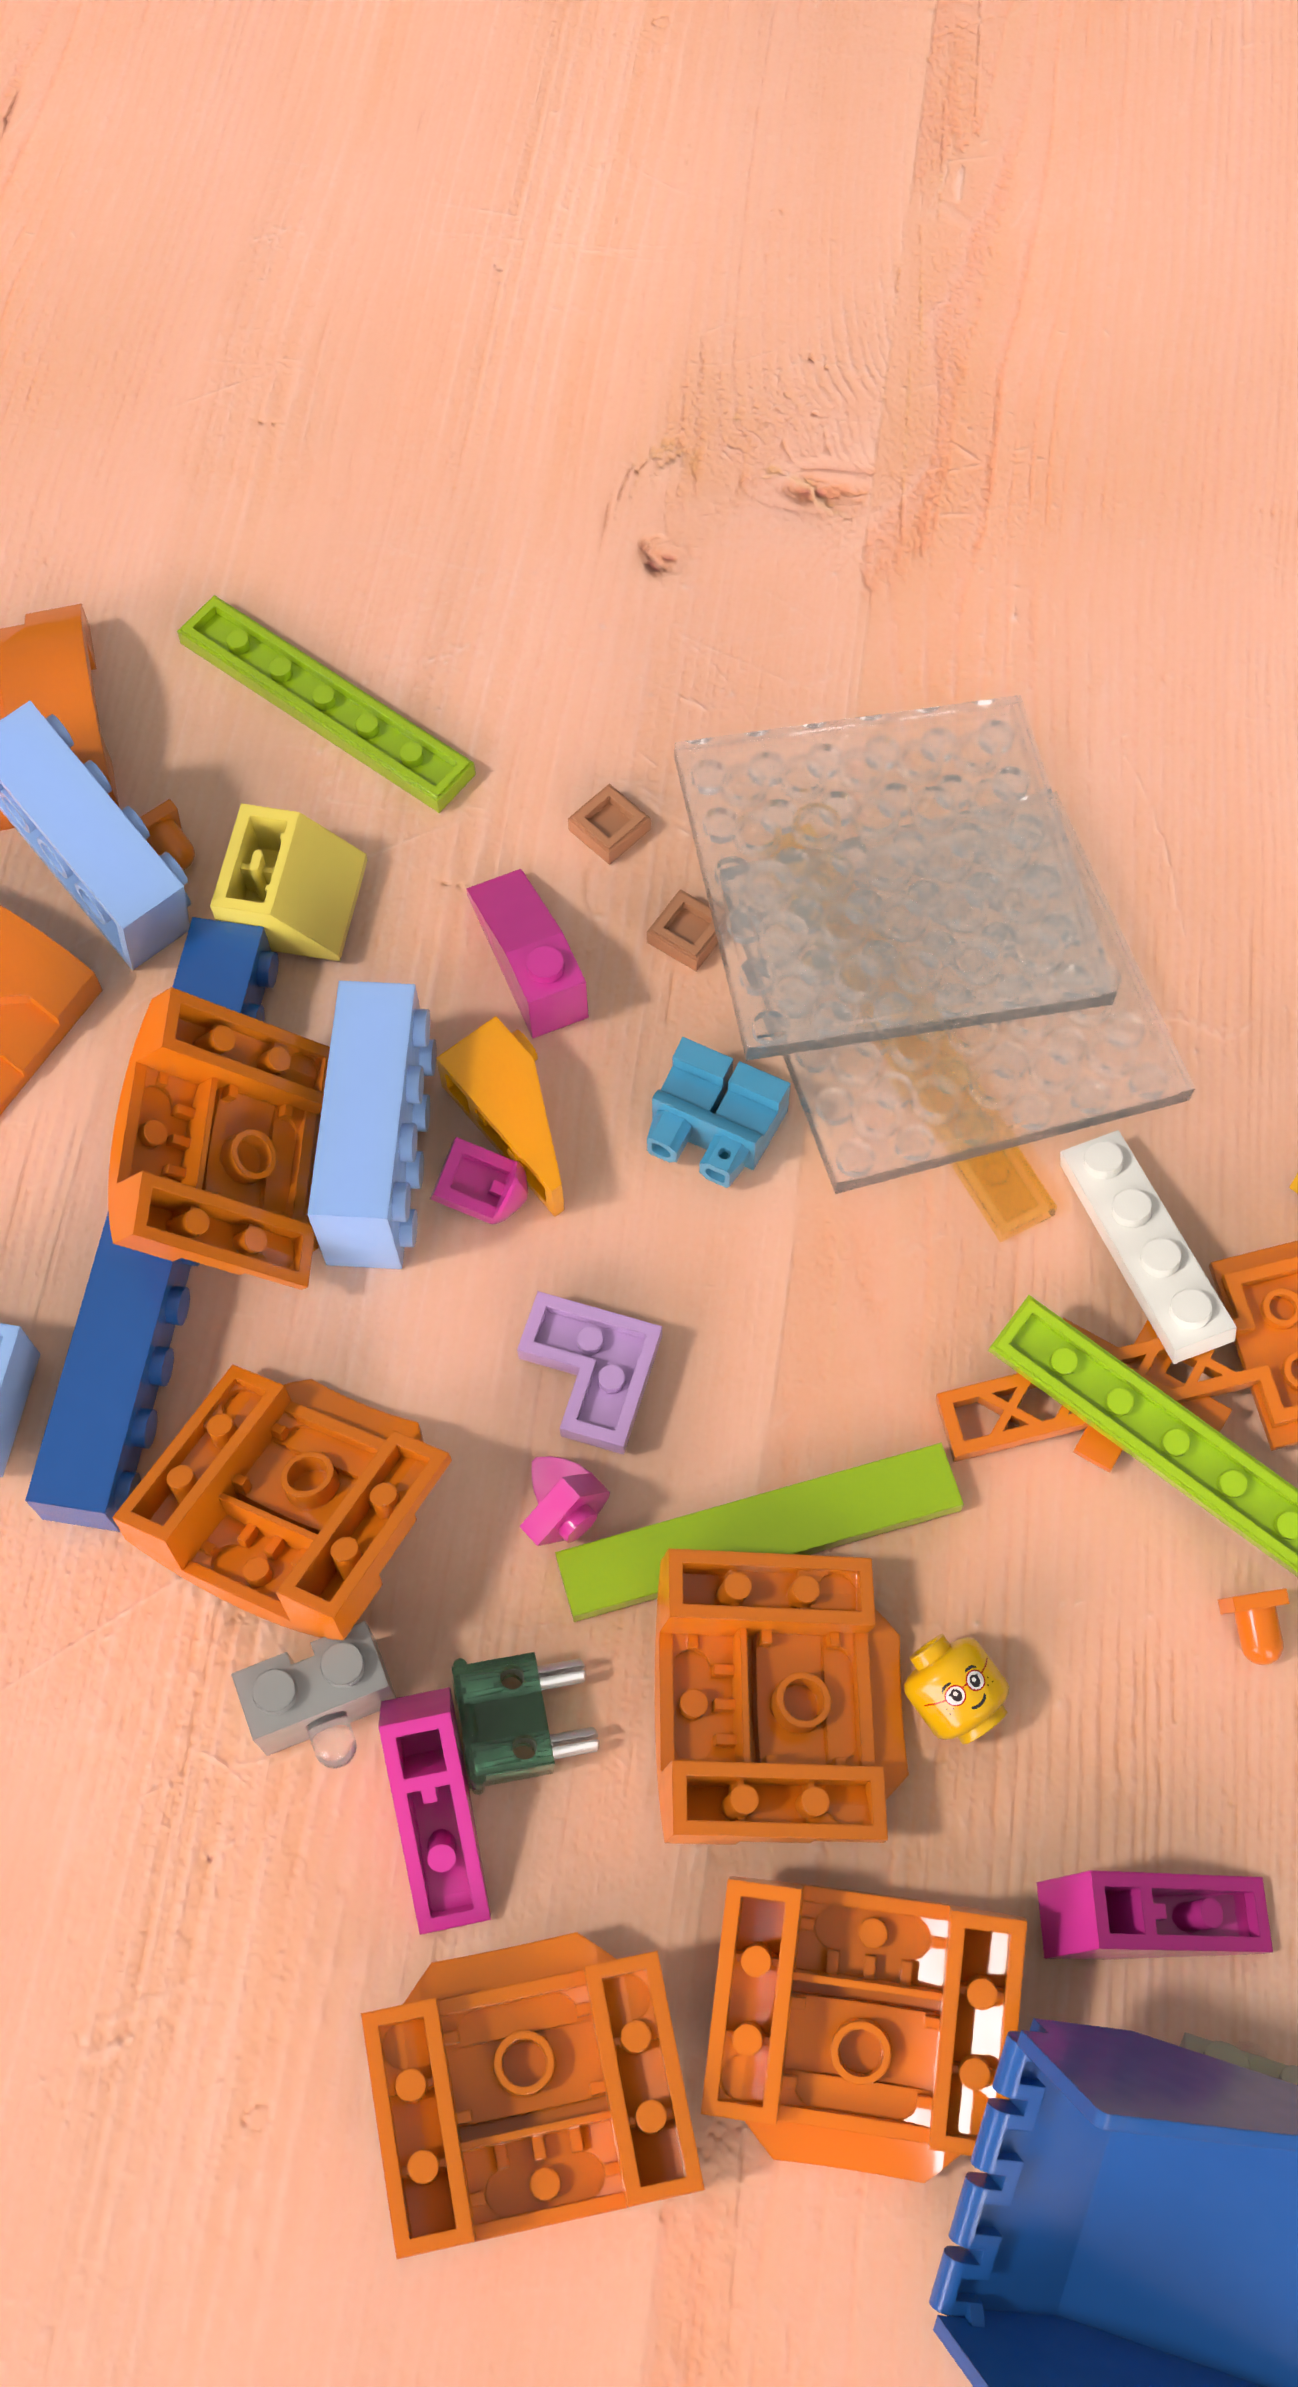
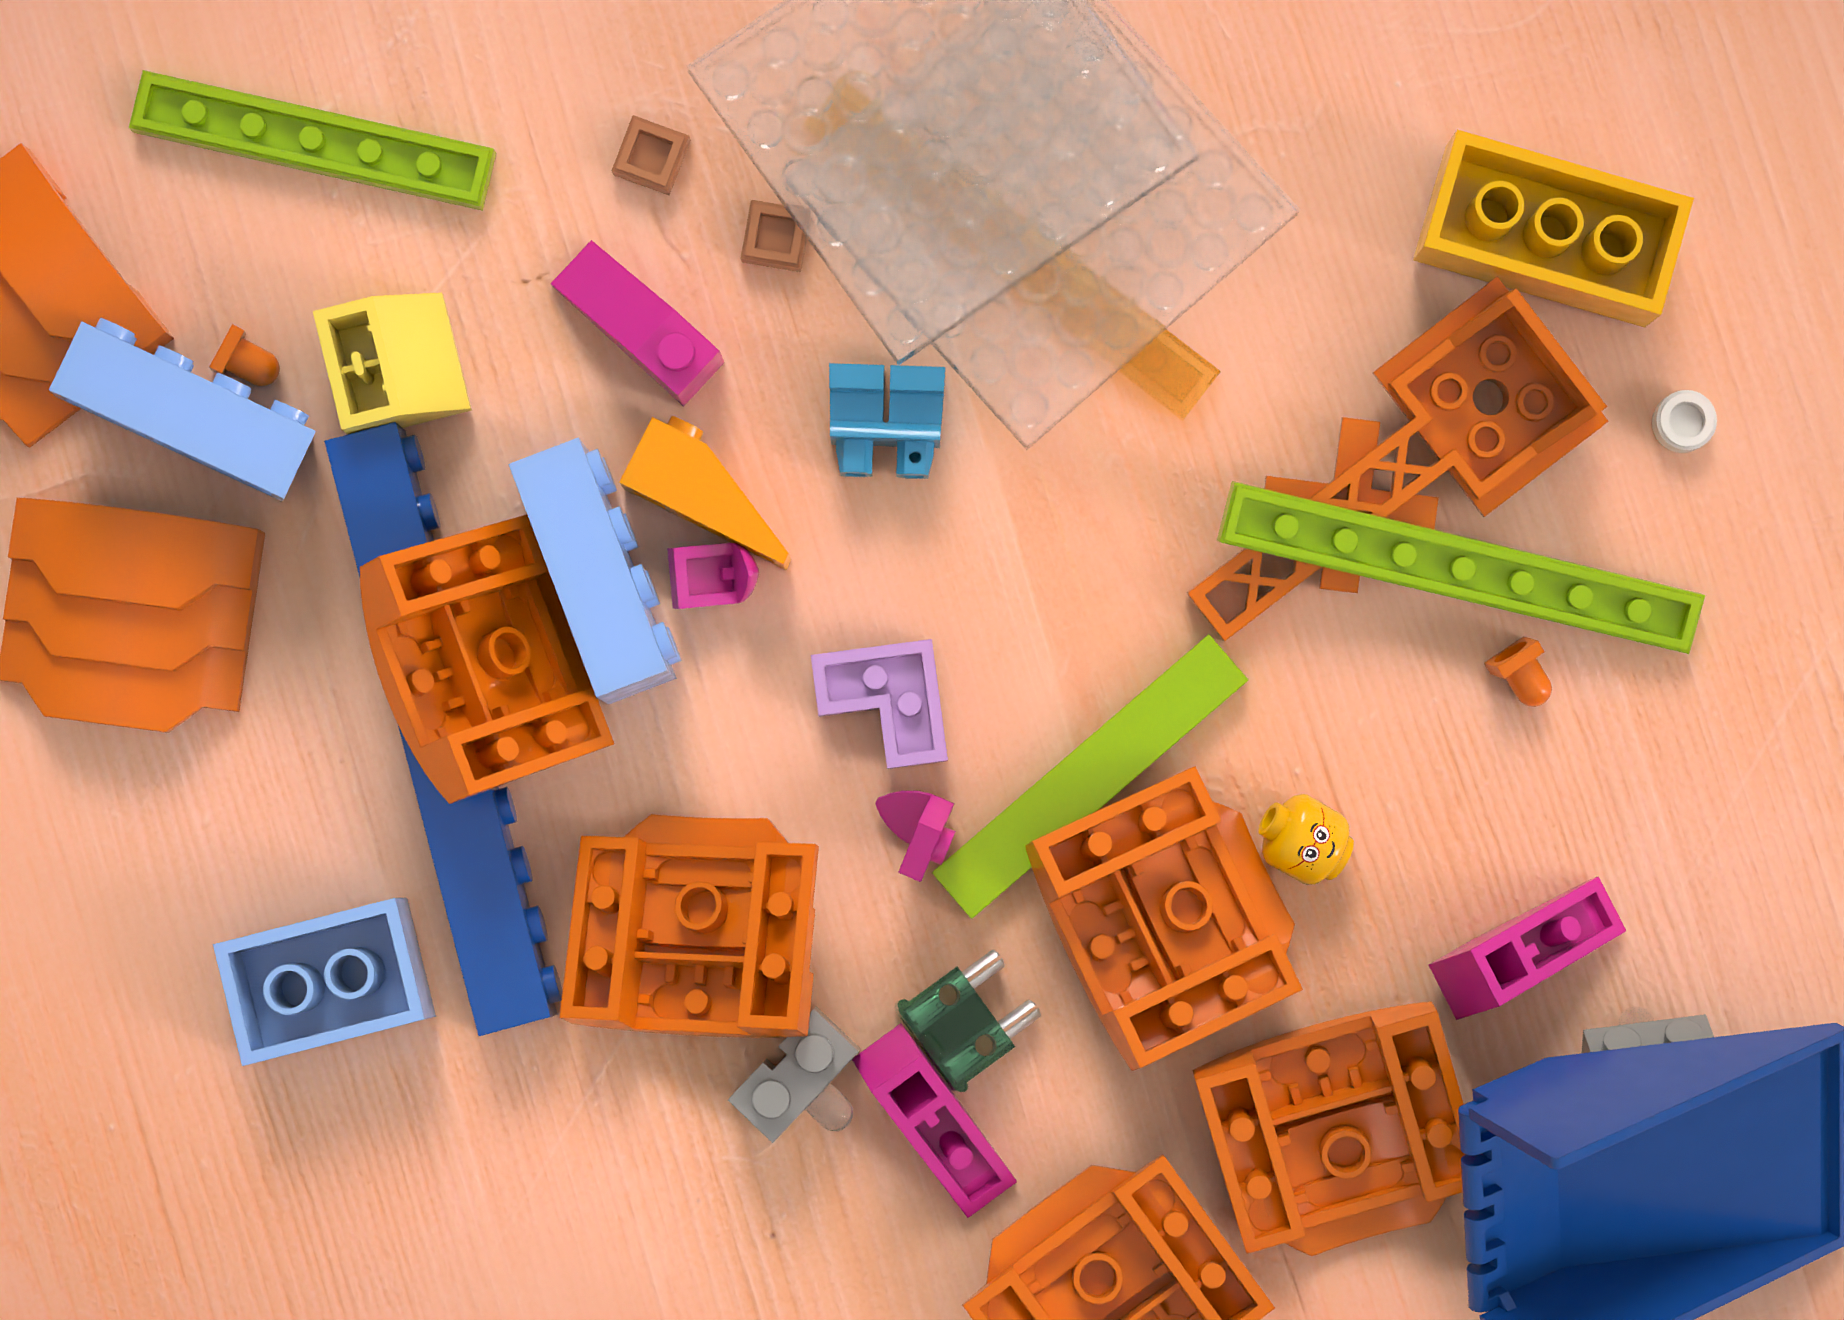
camera: 25 degrees left, 20 degrees up
white plate [1060,1130,1237,1364] -> none

